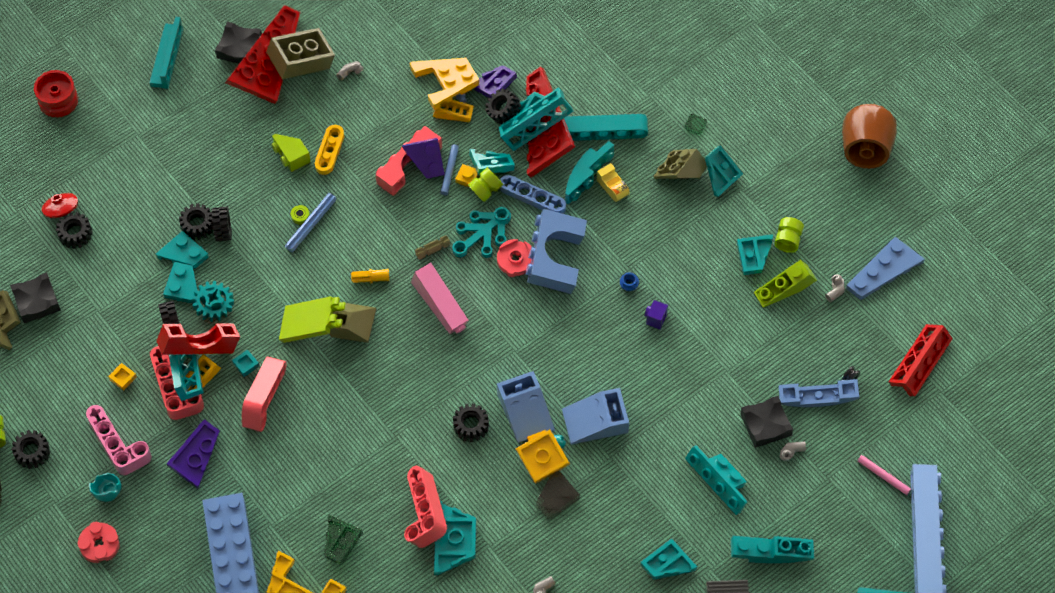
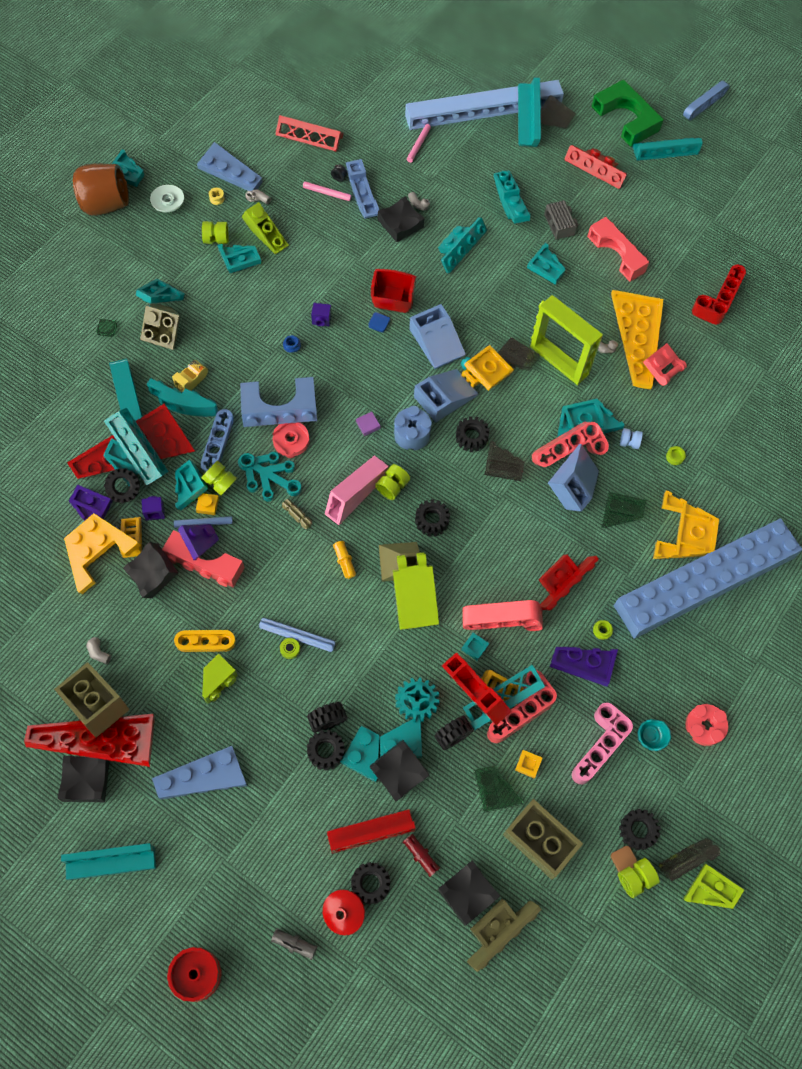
camera: 110 degrees left, 5 degrees up
none -> teal wing [112,149,145,187]
none -> black brick [123,542,178,599]
none -> dark purple plate [142,496,165,521]
none -> light aqua dish [150,185,184,212]
none -> medium blue wing [152,746,247,800]
none -> light yellow bush [209,188,225,205]
none -> dark grey pin [271,928,318,960]
none -> bright pink bar [303,182,351,201]
none -> red fence [326,810,415,854]
none -> medium lavender tile [356,412,380,436]
none -> blue piece [368,312,390,332]
none -> black brick [370,740,430,802]
none -> red piece [371,269,416,313]
none -> lime wheel [375,464,410,500]
none -> medium blue brick [394,406,432,450]
none -> dark red pin [402,834,440,877]
none -> black tyre [415,499,450,537]
none -> clear green wing [474,766,524,813]
none -> clear smoke wing [484,441,524,481]
none -> olive brick [503,799,583,880]
none -> lime window [530,295,603,385]
none -> red bracket [538,554,599,611]
none -> medium blue slope [548,444,599,512]
none -> lime plate [593,620,613,640]
none -> medium nougat piece [610,846,637,872]
none -> light blue wheel [620,428,643,449]

